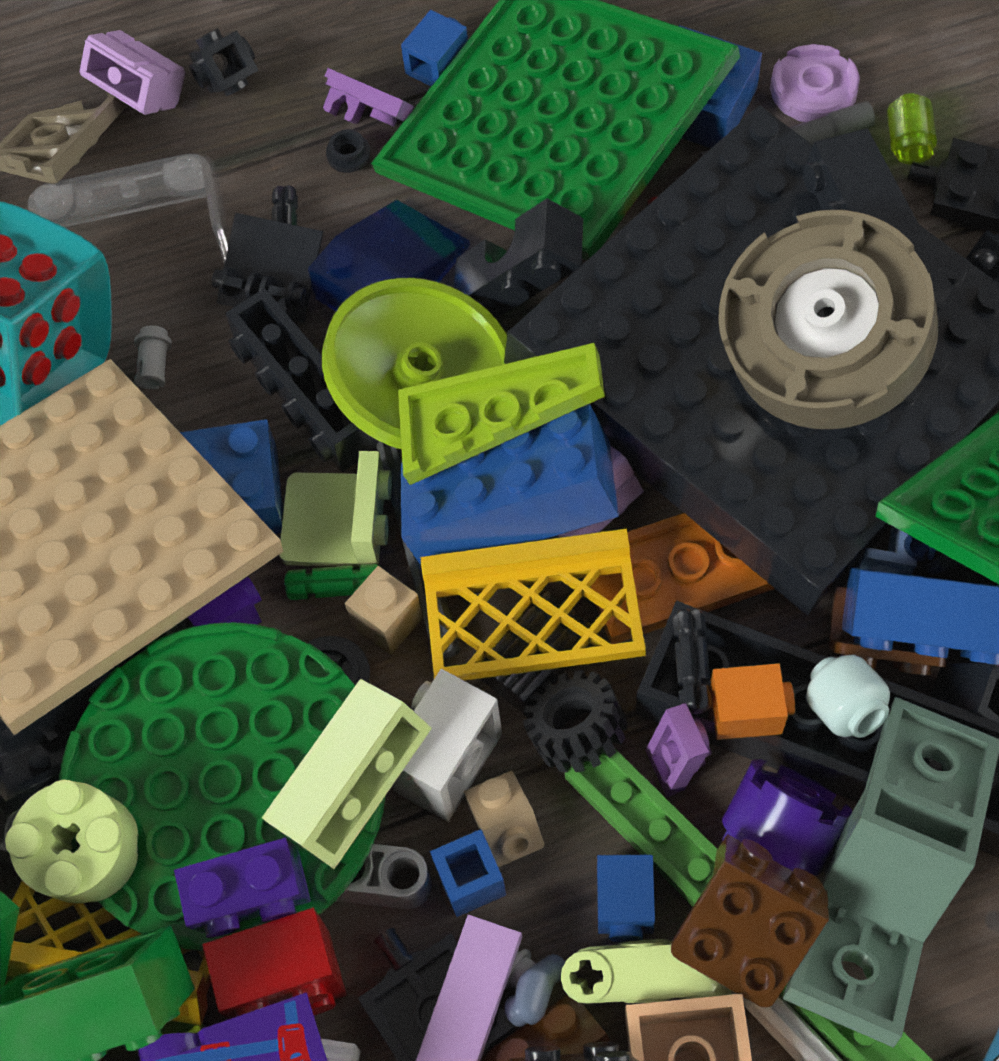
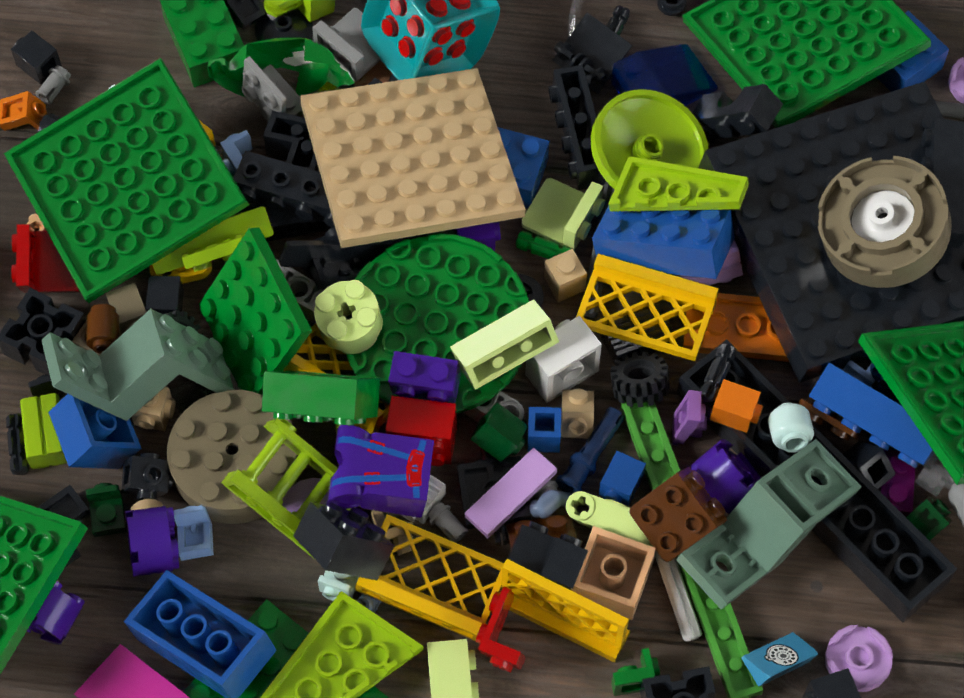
camera: 20 degrees right, 0 degrees up
light grey pin [134,326,172,389] -> none
none -> dark green brick [470,403,528,462]
none -> dark blue pin [555,407,625,494]

